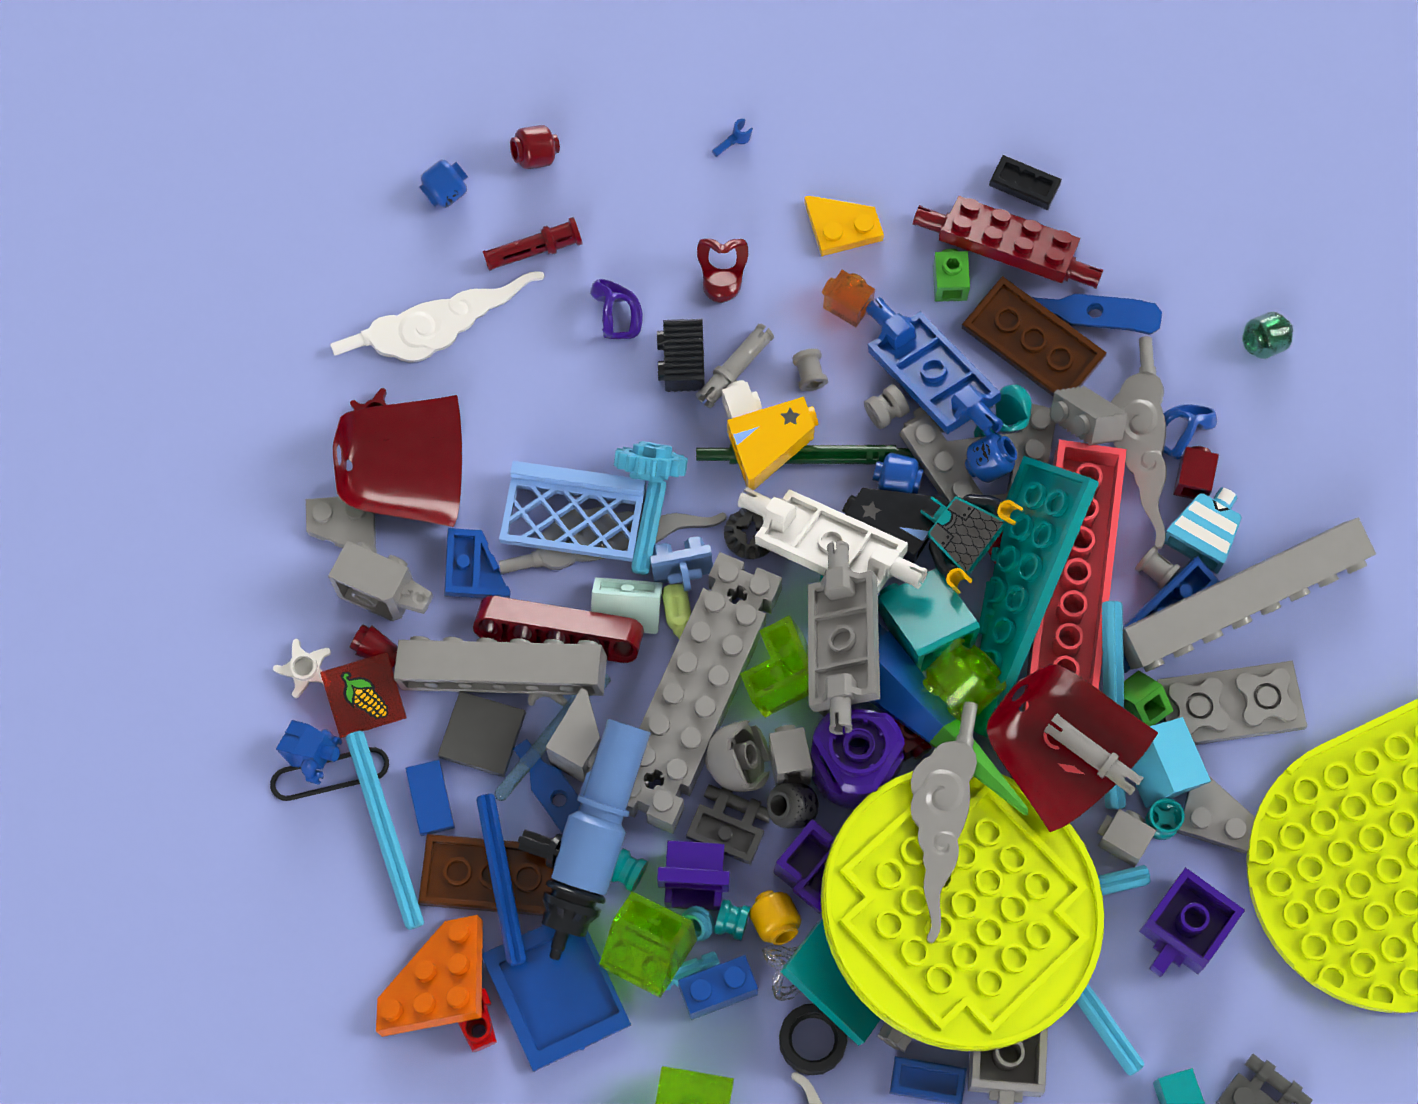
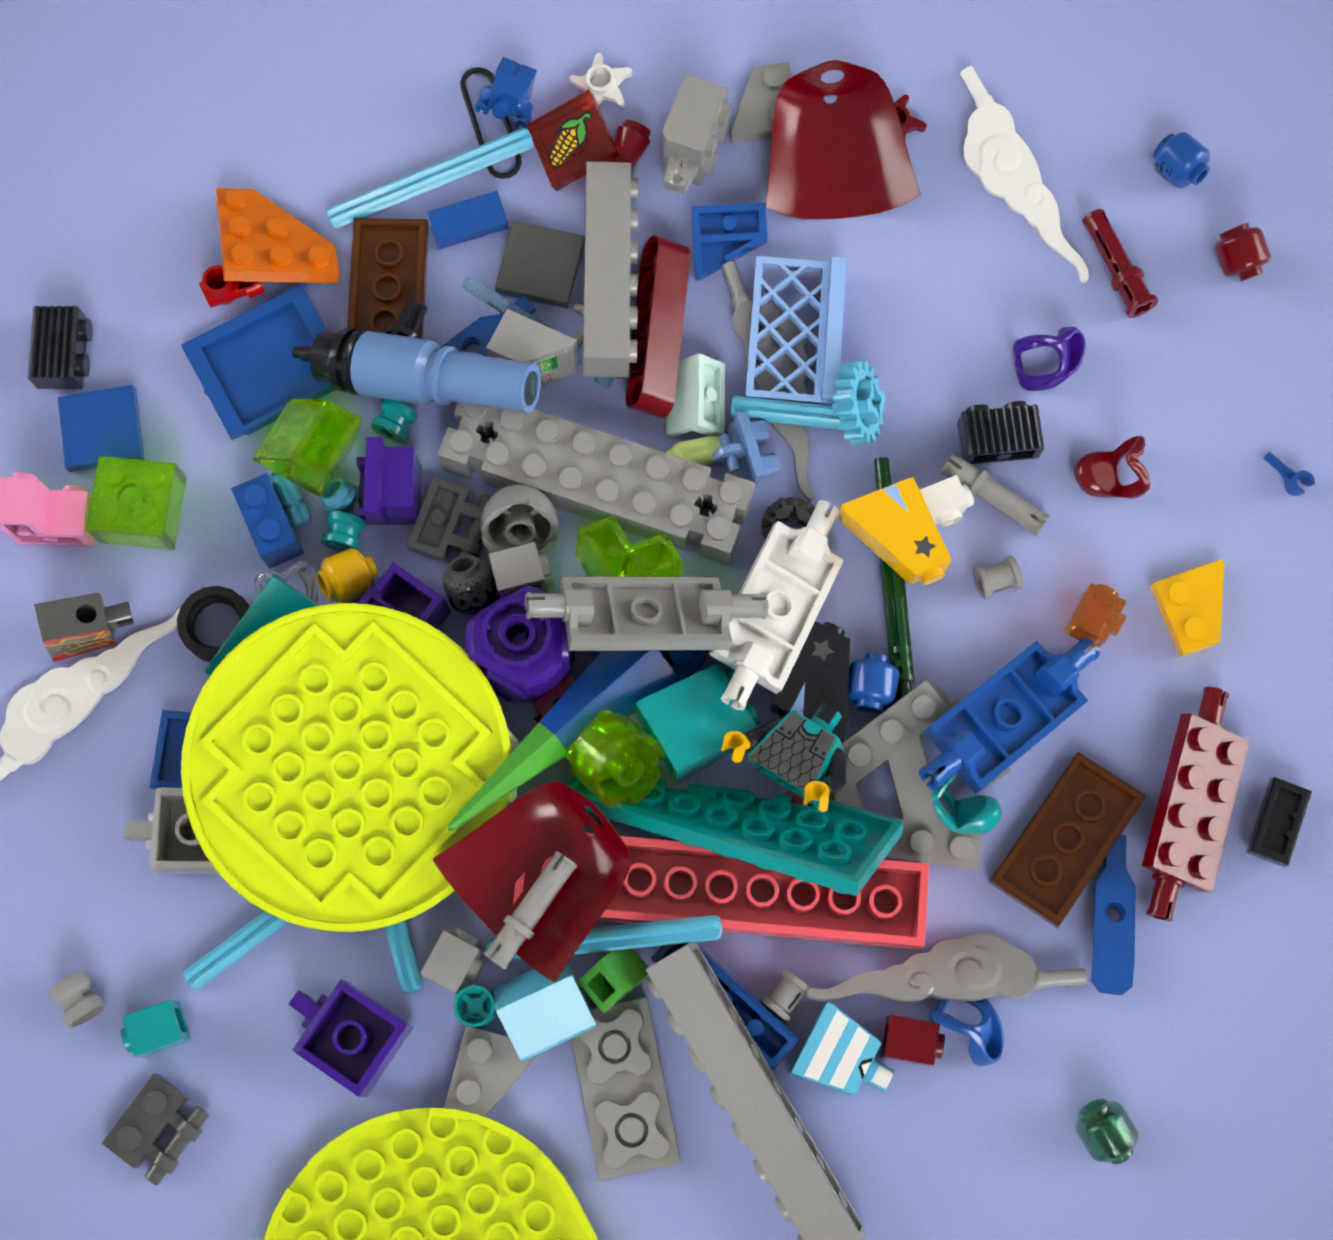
camera: 85 degrees right, 5 degrees up
blue axle [476,794,526,966] -> none
light grey wheel [864,384,910,429] -> none
light grey piece [911,702,978,944] -> none
bright green brick [933,249,970,302] -> none
blue head [965,433,1017,483] -> none
light grey brick [1050,385,1128,445] -> none

